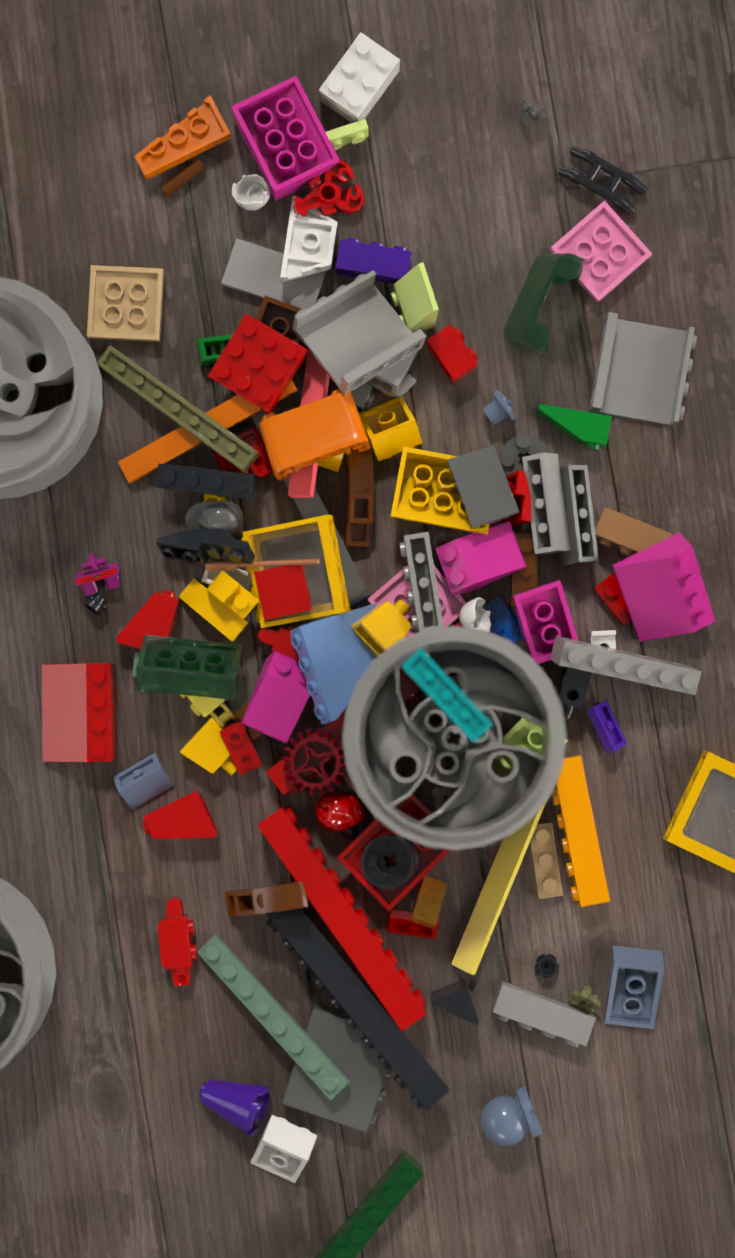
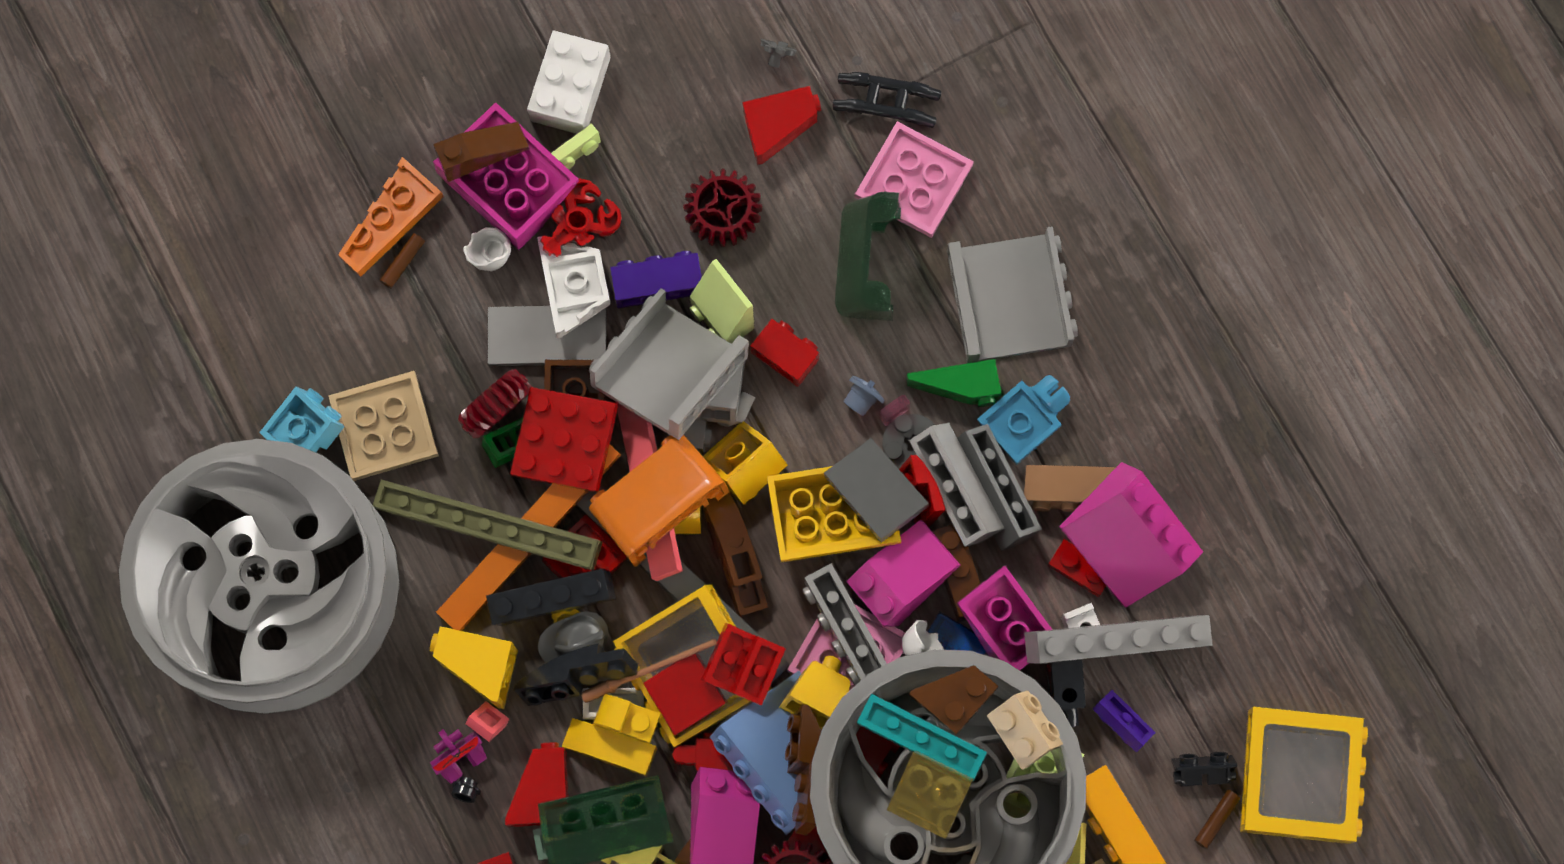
camera: 15 degrees left, 10 degrees down
none -> medium azure plate [259,387,345,453]
none -> yellow slope [430,626,518,709]
none -> reddish brown slope [433,122,530,182]
none -> dark red gear [458,369,532,438]
none -> coral plate [466,701,509,742]
none -> dark red gear [683,168,762,247]
none -> red slope [701,623,786,706]
none -> red slope [742,86,821,165]
none -> reddish brown slope [785,704,821,836]
none -> clear pink tile [879,395,910,427]
none -> clear yellow tile [887,750,973,839]
none -> reddish brown wing [909,665,998,736]
none -> dark azure plate [977,375,1070,465]
none -> tan bracket [986,690,1063,770]
none -> black hinge [1171,752,1238,787]
none -> reddish brown piece [1194,790,1240,849]

